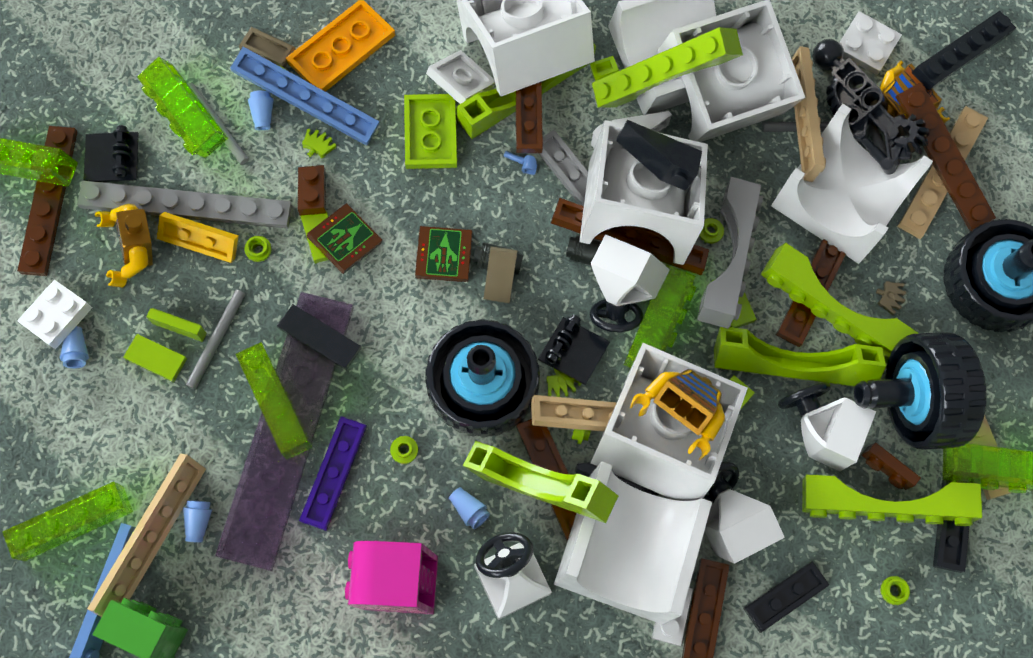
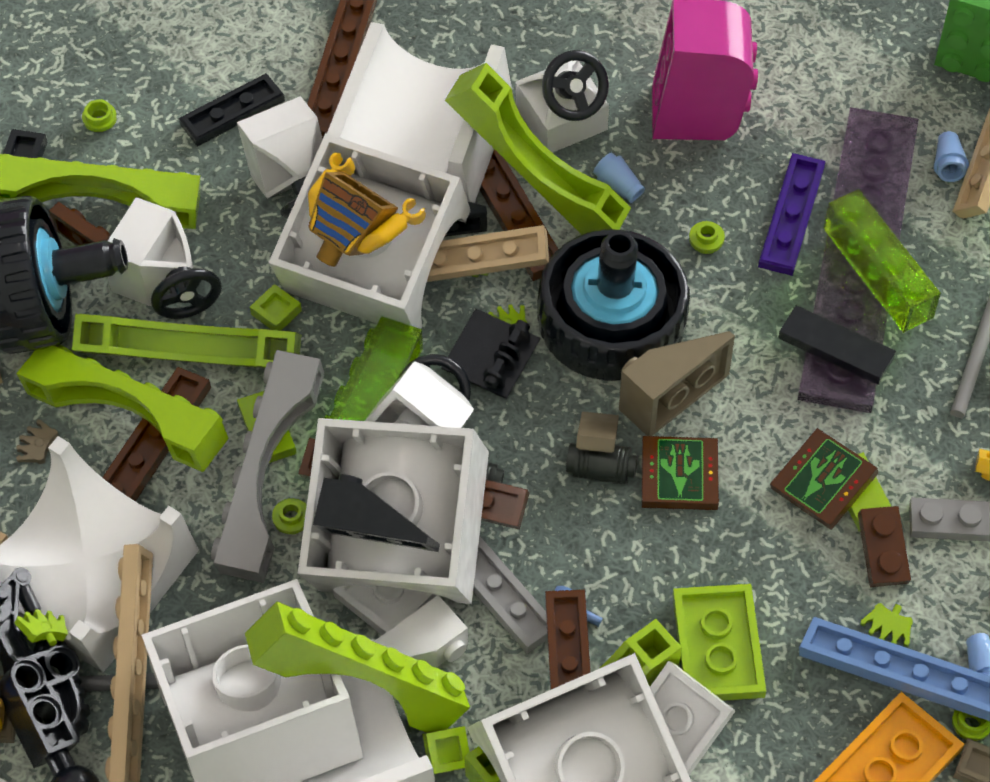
camera: 175 degrees left, 15 degrees down
lime plate [244,236,272,262] -> none
none -> lime piece [14,609,68,646]
none -> dark tan slope [619,331,735,436]

